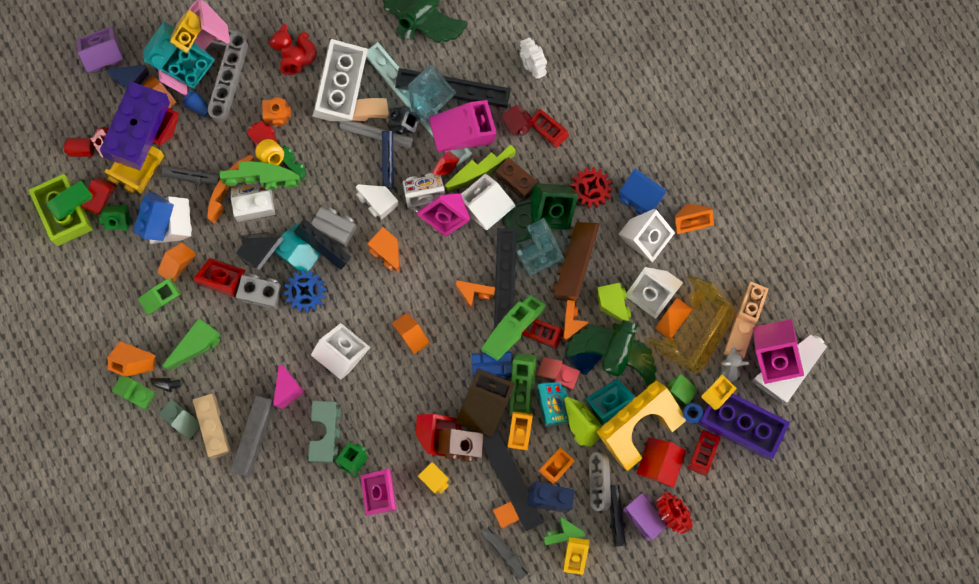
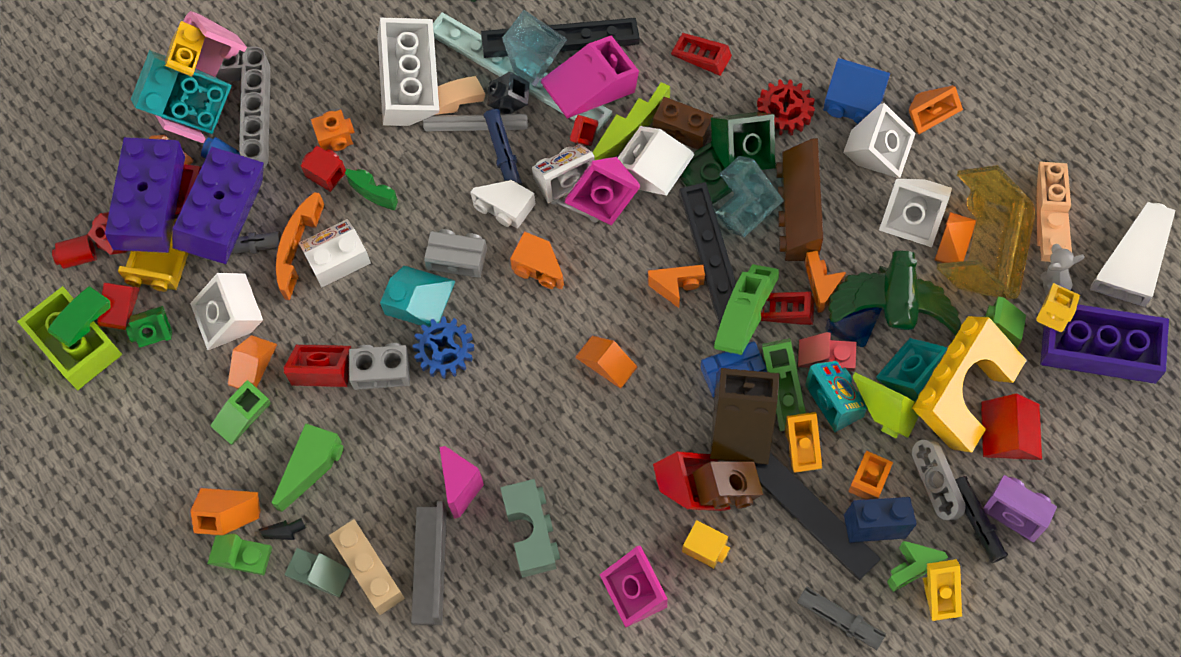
camera: 10 degrees left, 10 degrees down
medium lavender slope [77,26,123,72] -> none
dark blue slope [107,65,149,89] -> none
blue slope [133,191,174,241] -> none
bright green slope [220,161,301,190] -> none
black slope [235,232,283,270] -> none
yellow head [255,139,284,166] -> none
red animal [268,23,317,75] -> none
black piece [294,219,351,270] -> none
white slope [311,323,370,379] -> none
green brick [335,442,368,478] -> none
orange tile [493,501,520,529] -> none
dark red brick [501,105,533,136] -> none
lime slope [596,283,631,323] -> none
red gear [656,492,693,535] -> none
blue cone [683,403,703,423] -> none
red slope [687,430,721,476] -> none
dark pink slope [753,319,804,384] -> none
none -> dark purple brick [172,147,264,264]

